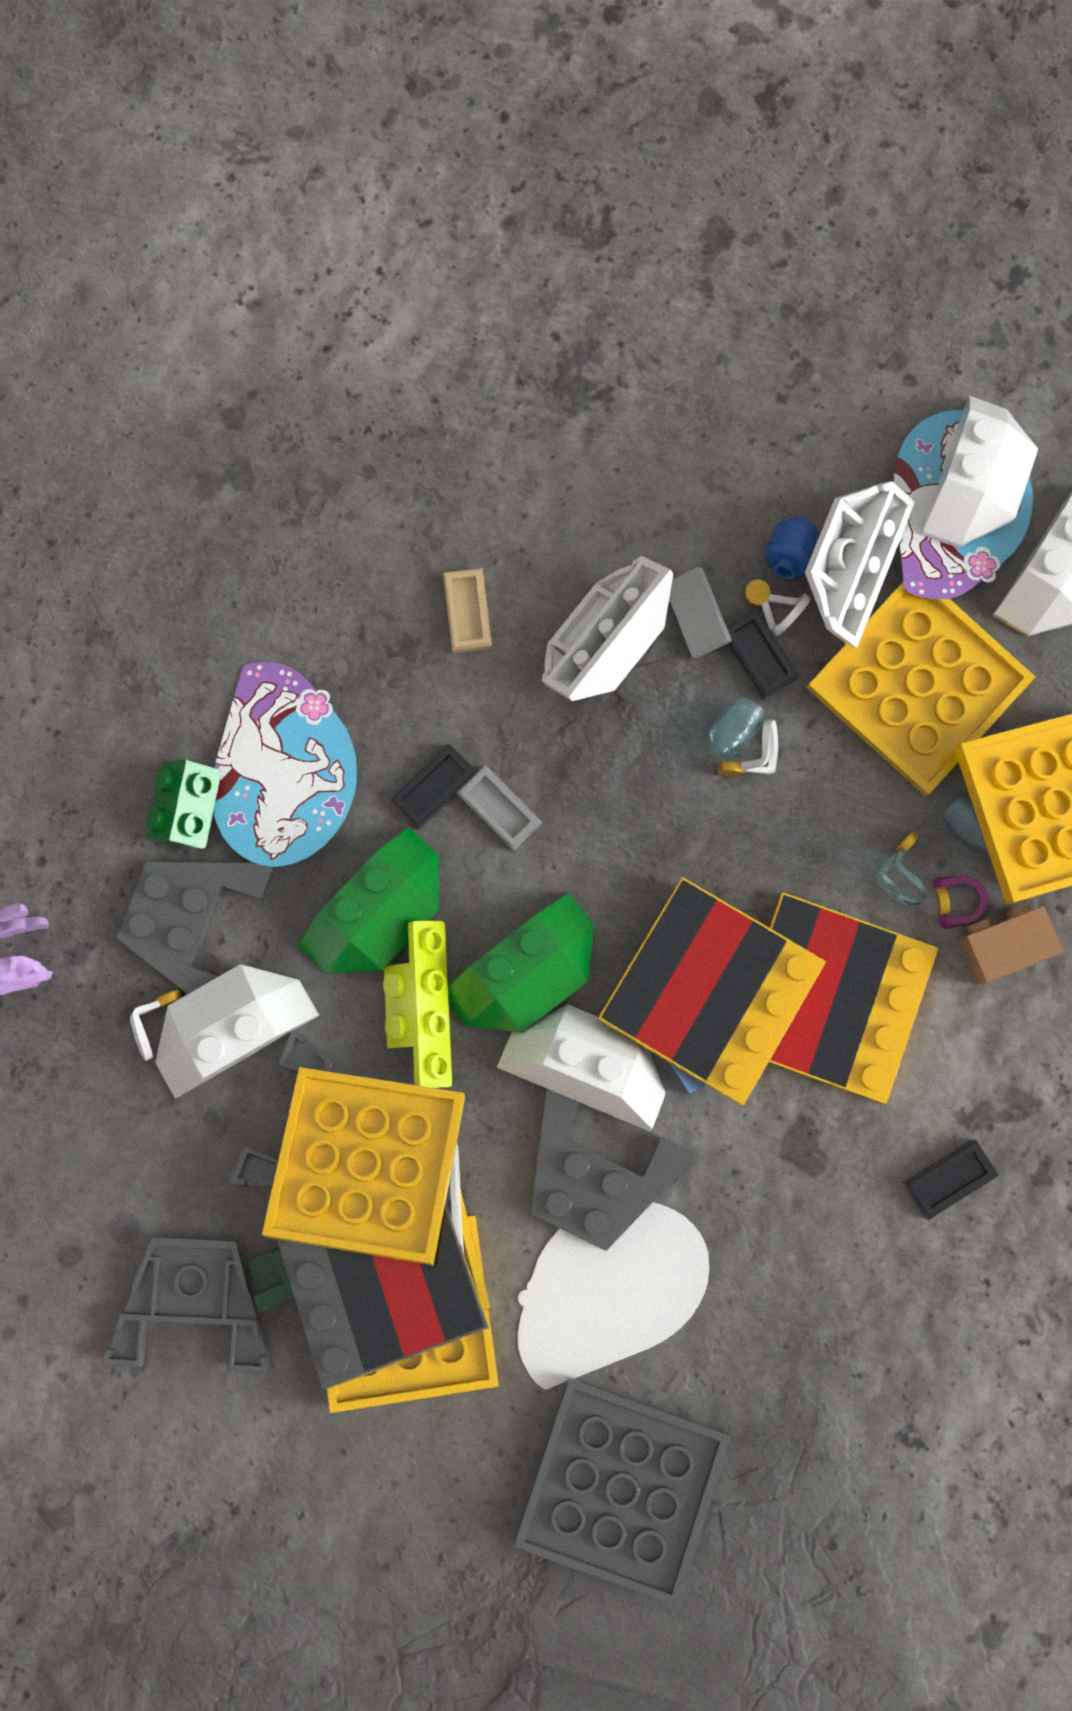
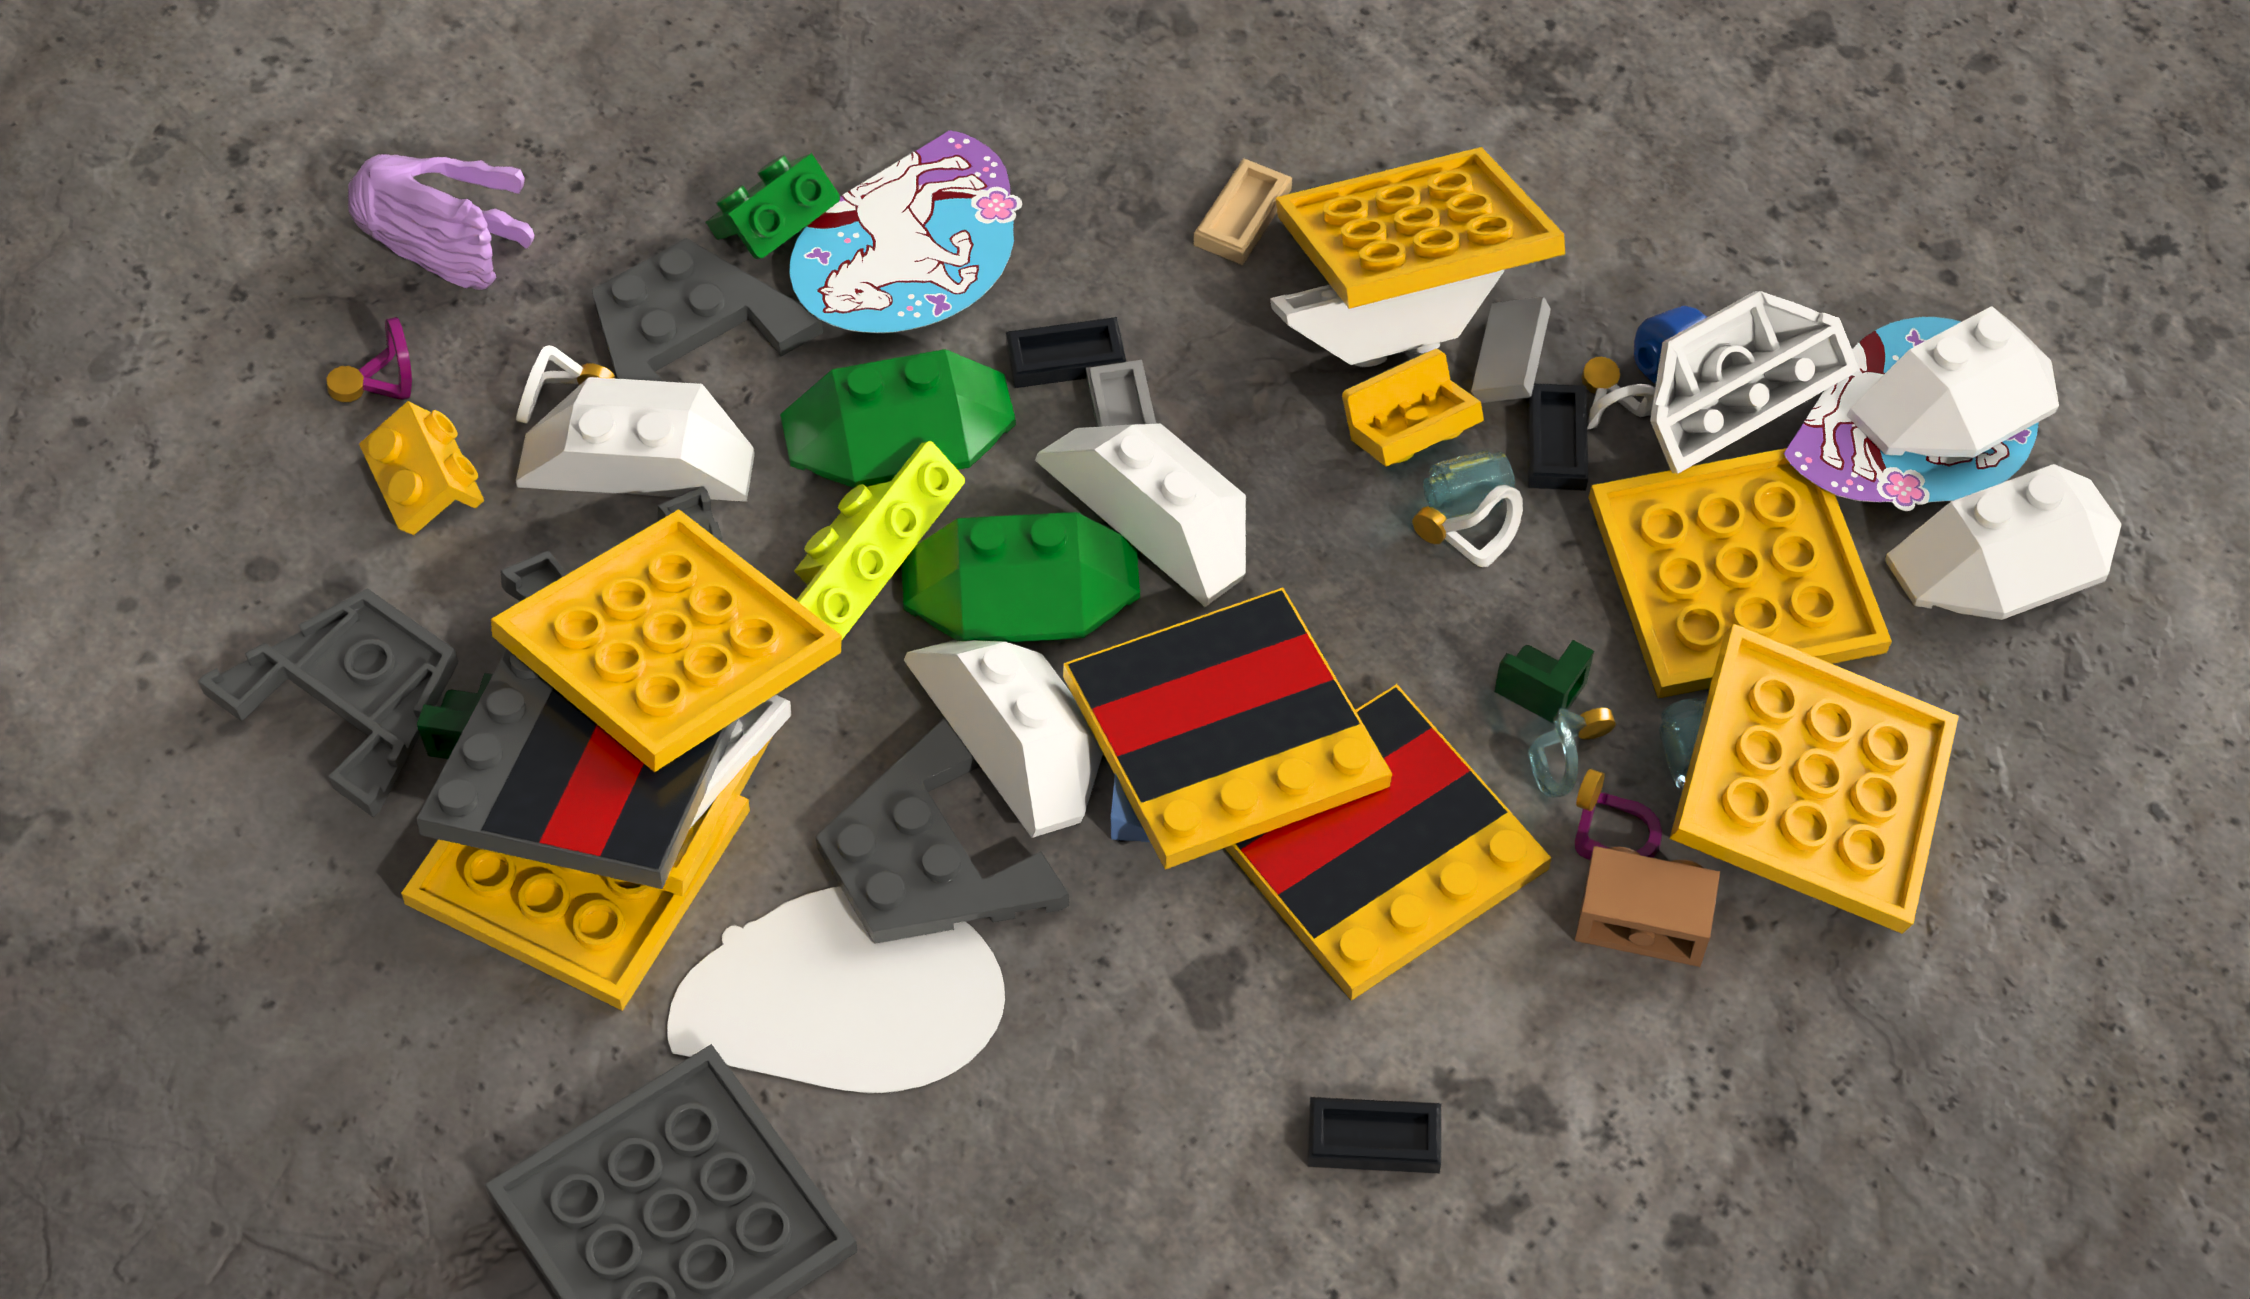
camera: 30 degrees right, 25 degrees down
none -> magenta piece [327,317,412,402]
none -> yellow bracket [359,401,484,535]
none -> white wedge [1035,424,1246,607]
none -> yellow plate [1275,147,1565,309]
none -> yellow bracket [1342,348,1484,467]
none -> dark green panel [1494,640,1594,726]

